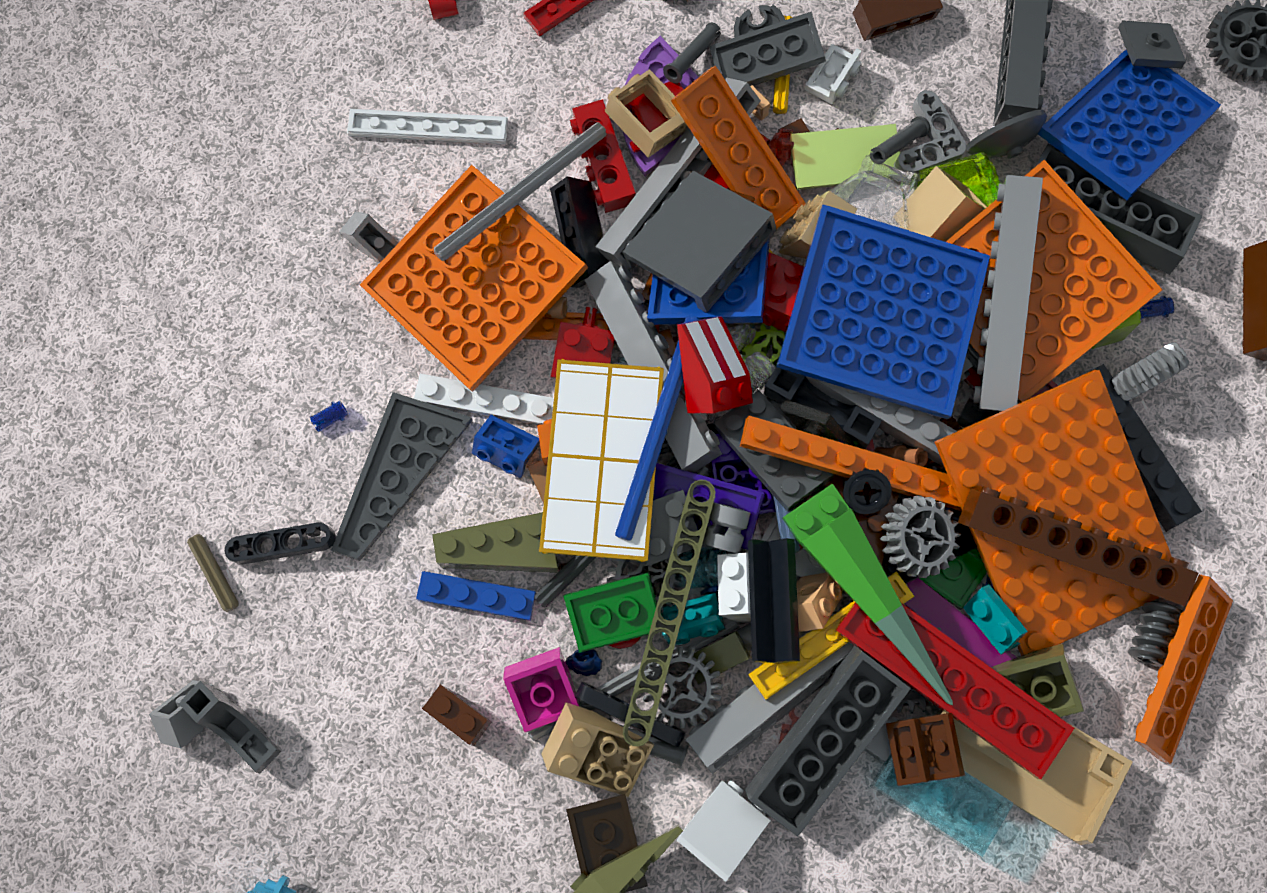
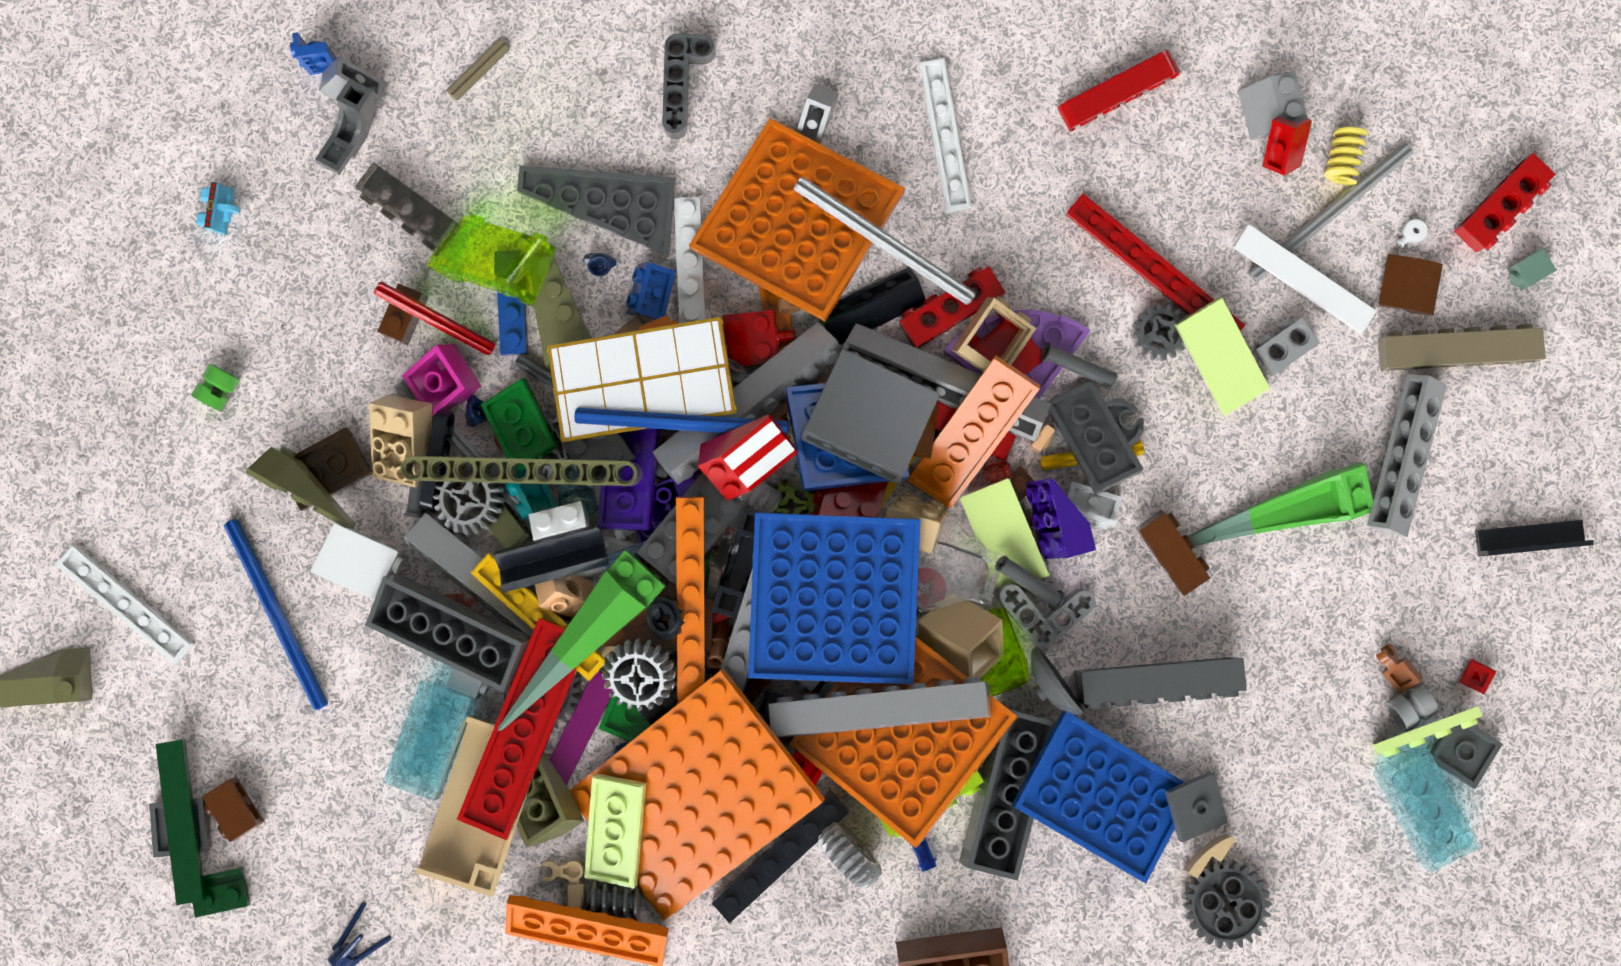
camera: 70 degrees right, 10 degrees up
black beam [224,522,336,564] -> none
clear blue pin [310,400,348,432] -> none
light grey wheel [703,503,751,553] -> none
reddish brown slope [886,713,965,786] -> none
reddish brown brick [958,486,1199,607] -> none
teal bracket [963,584,1028,655] -> none
none -> blue bracket [290,32,337,75]
none -> clear smoke brick [355,162,462,252]
none -> red axle [373,282,495,355]
none -> clear neon green windscreen [426,213,556,307]
none -> tan bar [542,860,585,910]
none -> dark blue piece [583,253,617,276]
none -> yellowish green tile [584,773,646,888]
none -> dark grey beam [662,34,715,140]
none -> dark purple slope [1026,478,1096,559]
none -> tan slope [1184,834,1236,879]

